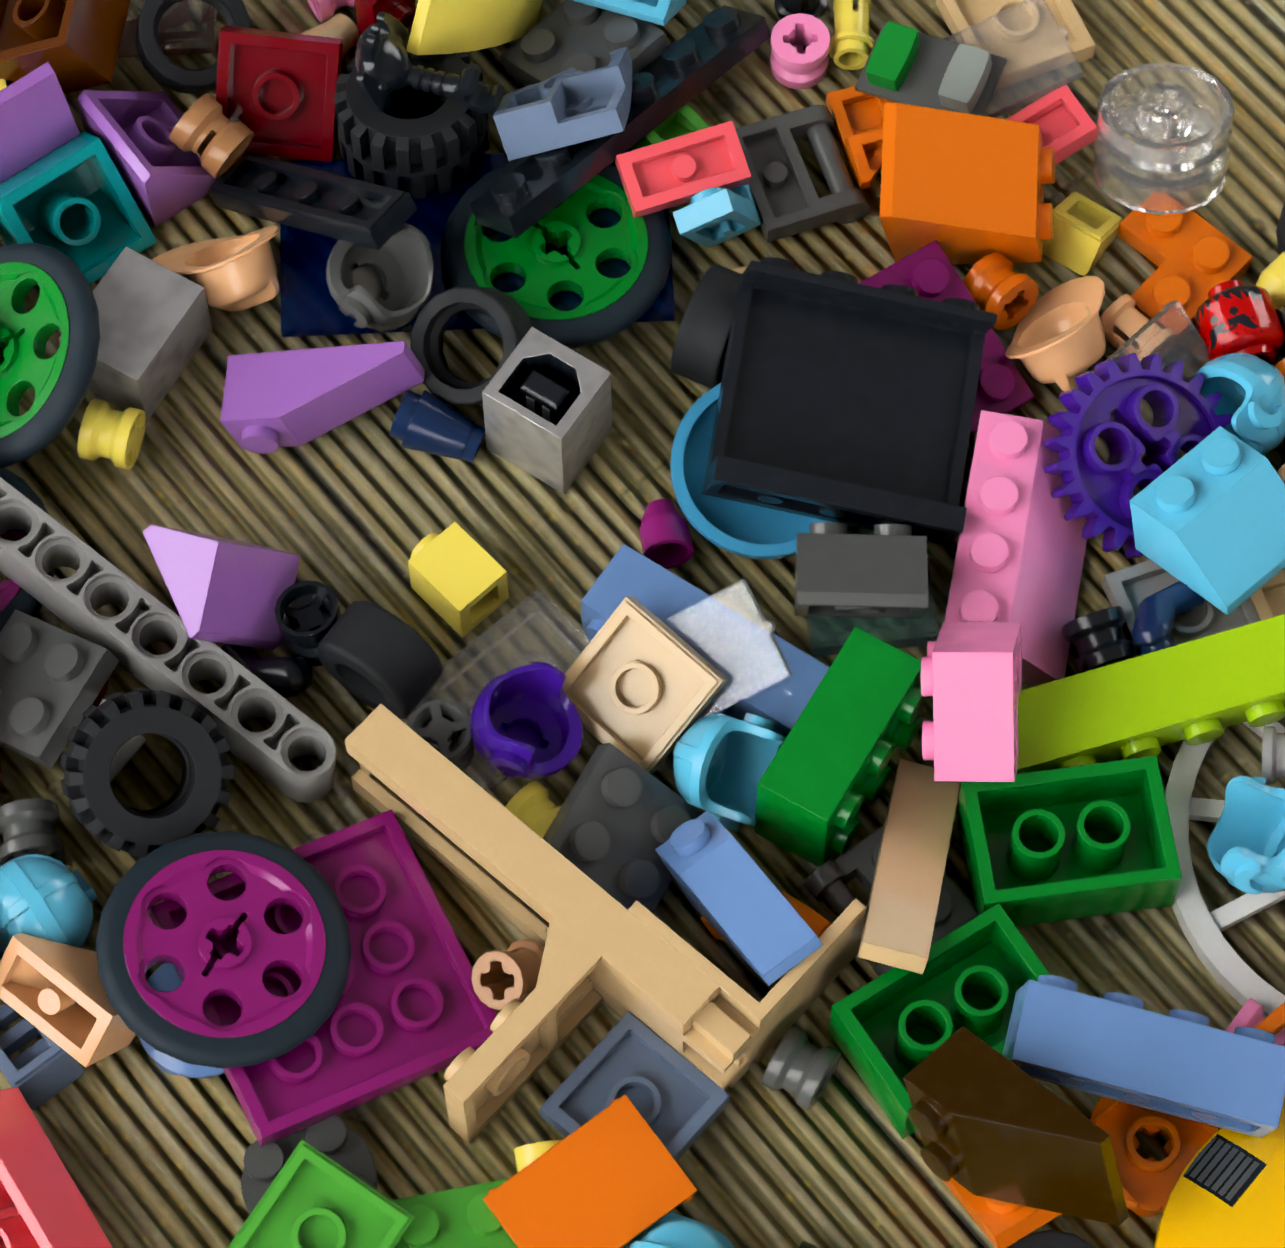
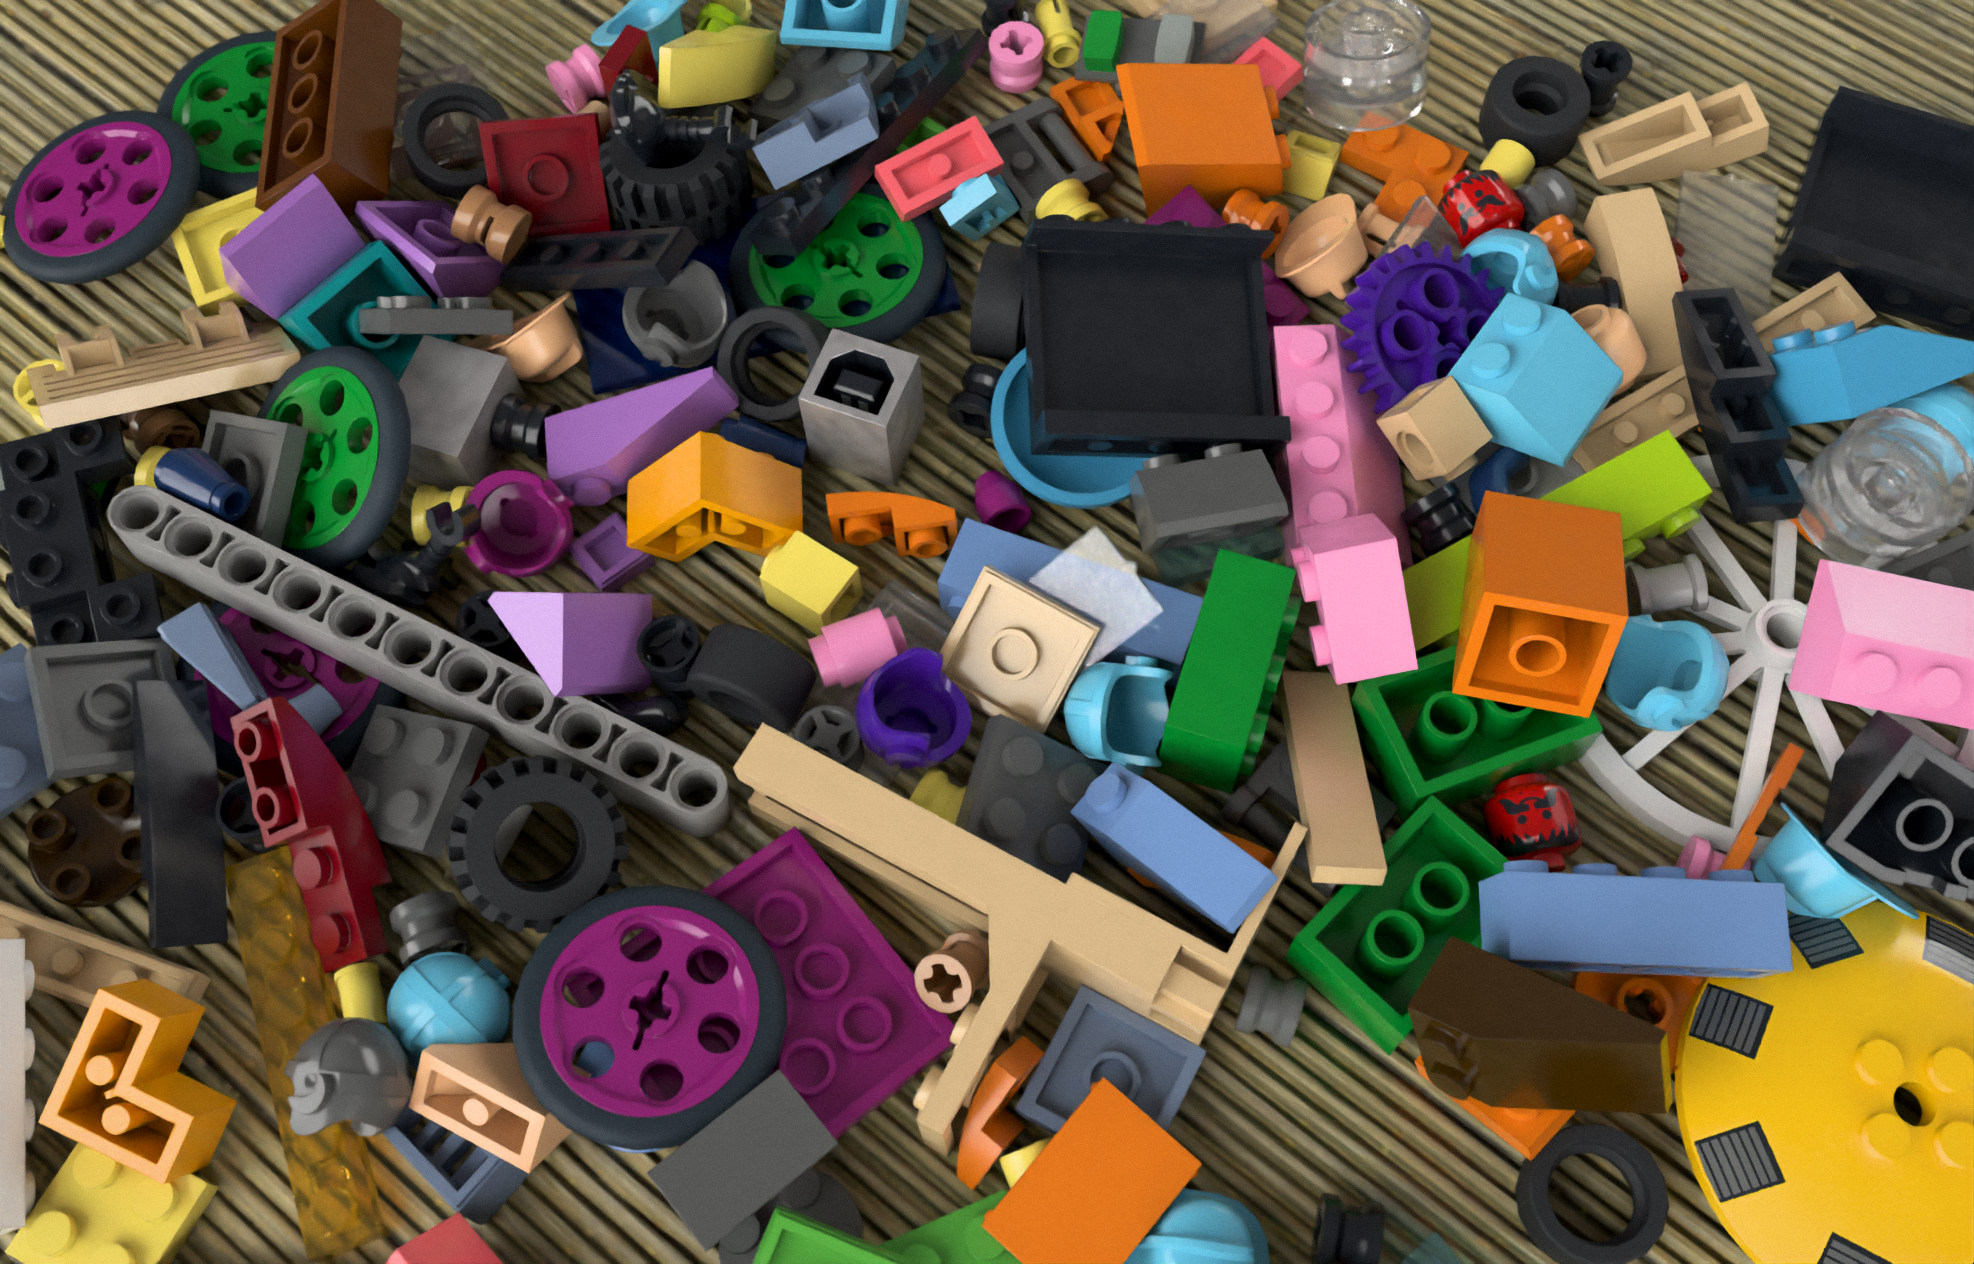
camera: 10 degrees left, 0 degrees up
none -> black piece [351,502,481,609]
none -> dark grey plate [358,296,513,335]
none -> black wheel [456,590,525,663]
none -> magenta cap [464,469,574,578]
none -> black wheel [491,393,562,463]
none -> medium lavender tile [568,512,656,593]
none -> light orange brick [626,431,803,563]
none -> dark grey piece [647,1069,838,1252]
none -> bright pink brick [807,607,908,689]
none -> orange slope [826,491,958,558]
none -> black wheel [946,363,1003,439]
none -> orange slope [957,1035,1045,1191]
none -> light yellow wheel [1036,178,1108,222]
none -> tan brick [1376,375,1493,481]
none -> orange slope [1452,490,1629,718]
none -> red head [1483,773,1583,873]

